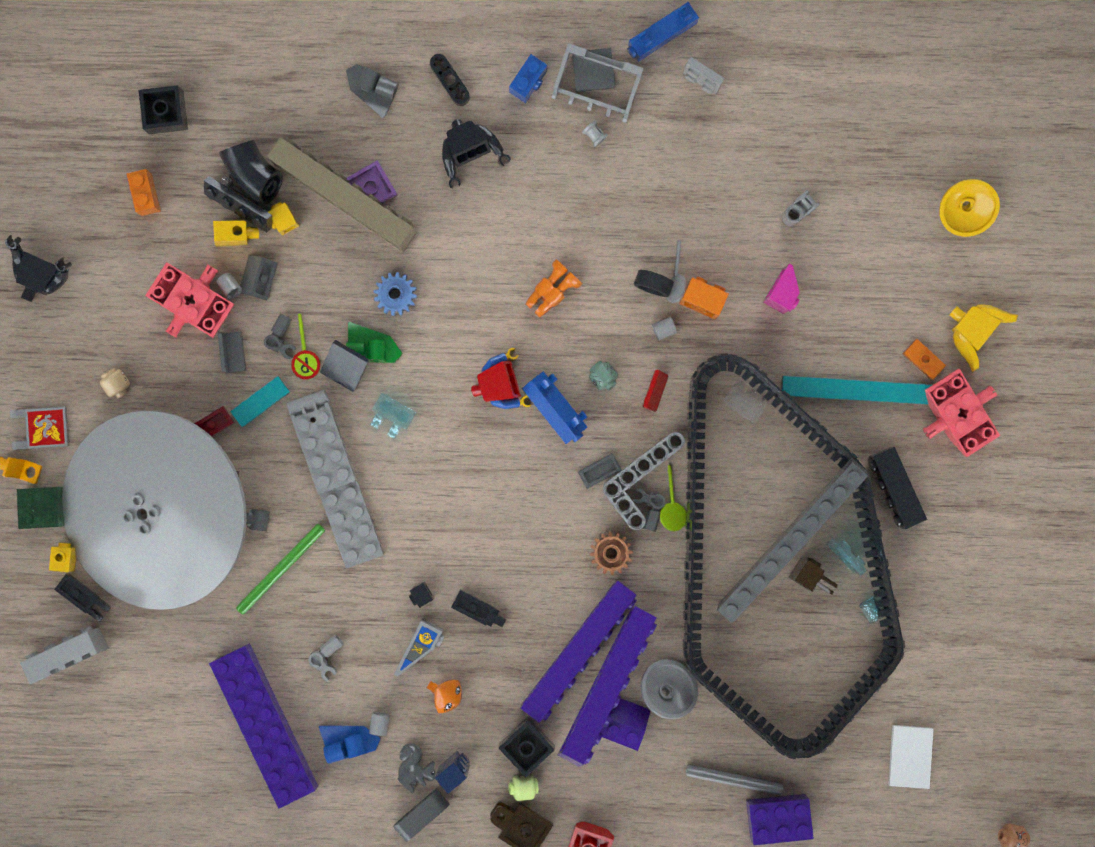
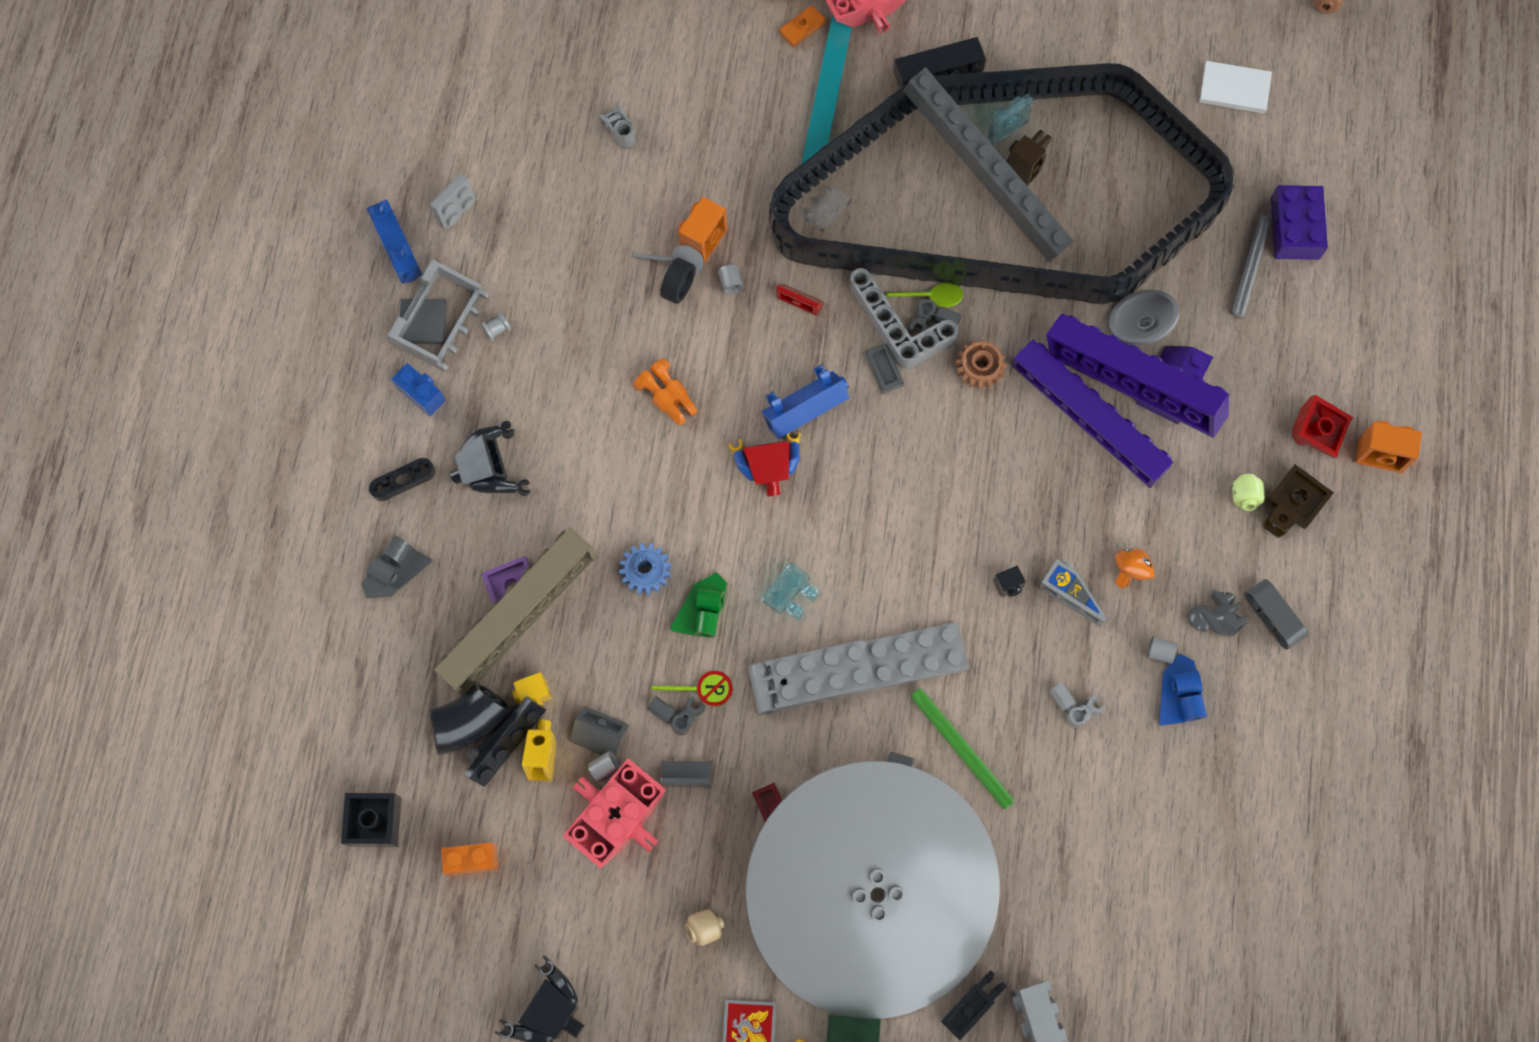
camera: 75 degrees left, 15 degrees down
yellow brick [49,542,76,572] -> none
dark purple brick [209,643,318,809] -> none
teal tile [230,376,290,427] -> none
tile [320,340,370,392] -> none
dark blue brick [435,751,470,794] -> none
black hinge [451,589,506,627] -> none
black brick [498,717,555,778] -> none
sand green head [589,361,618,391] -> none
dark pink slope [763,264,800,314] -> none
clear light blue beam [859,597,882,623] -> none

